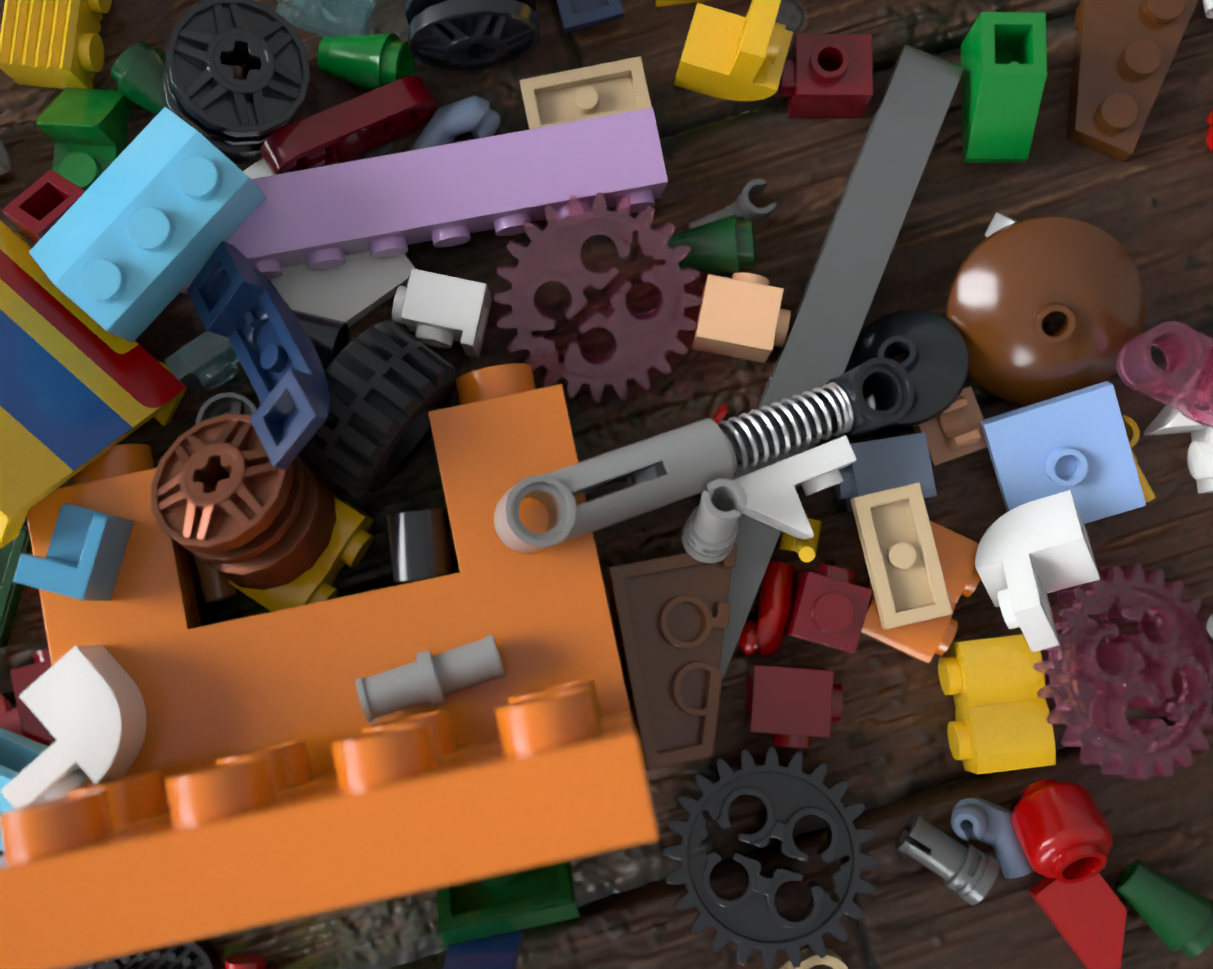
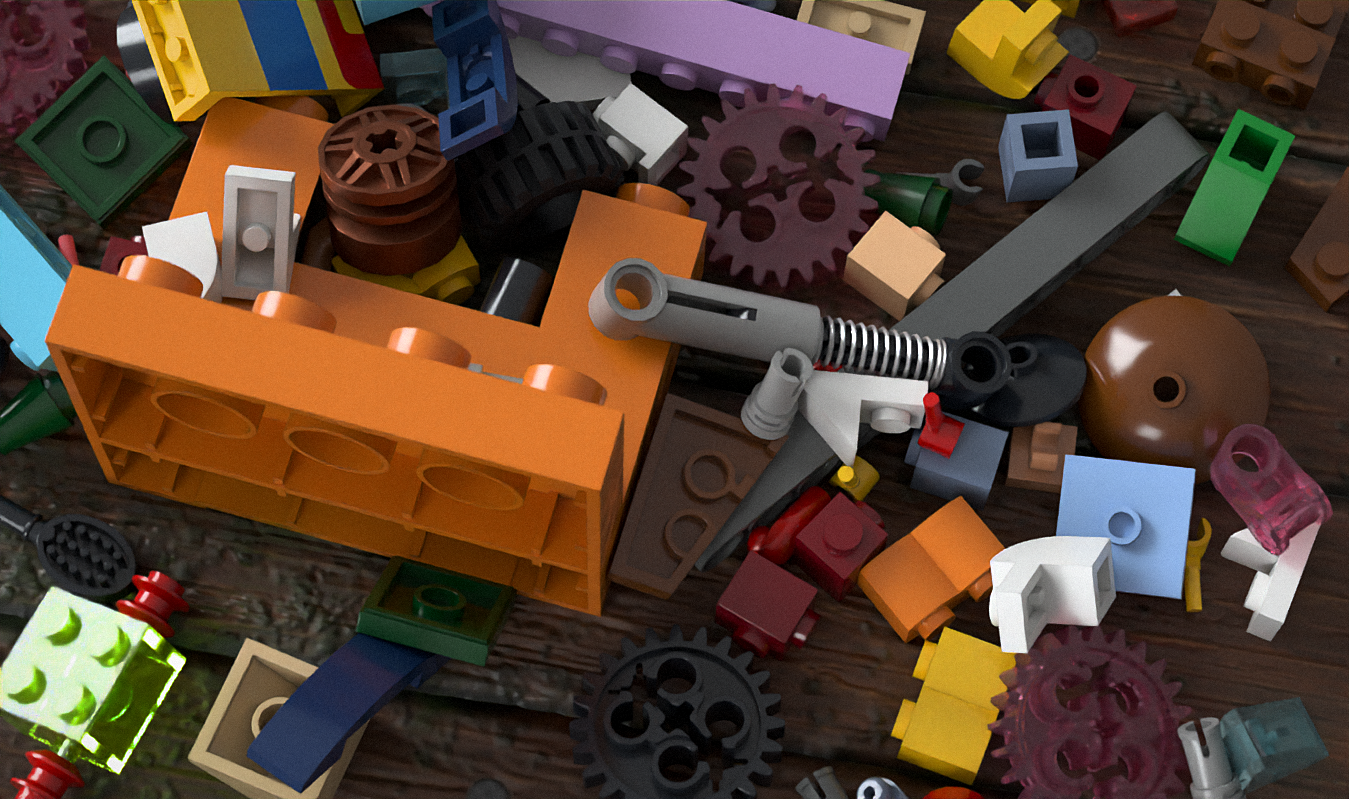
camera: 25 degrees right, 15 degrees down
dark azure panel [13,504,134,601] -> none
tan plate [850,482,953,629] -> none
none -> white slope [221,165,301,300]
none -> red hand [917,392,965,459]
none -> sand blue brick [998,109,1078,202]

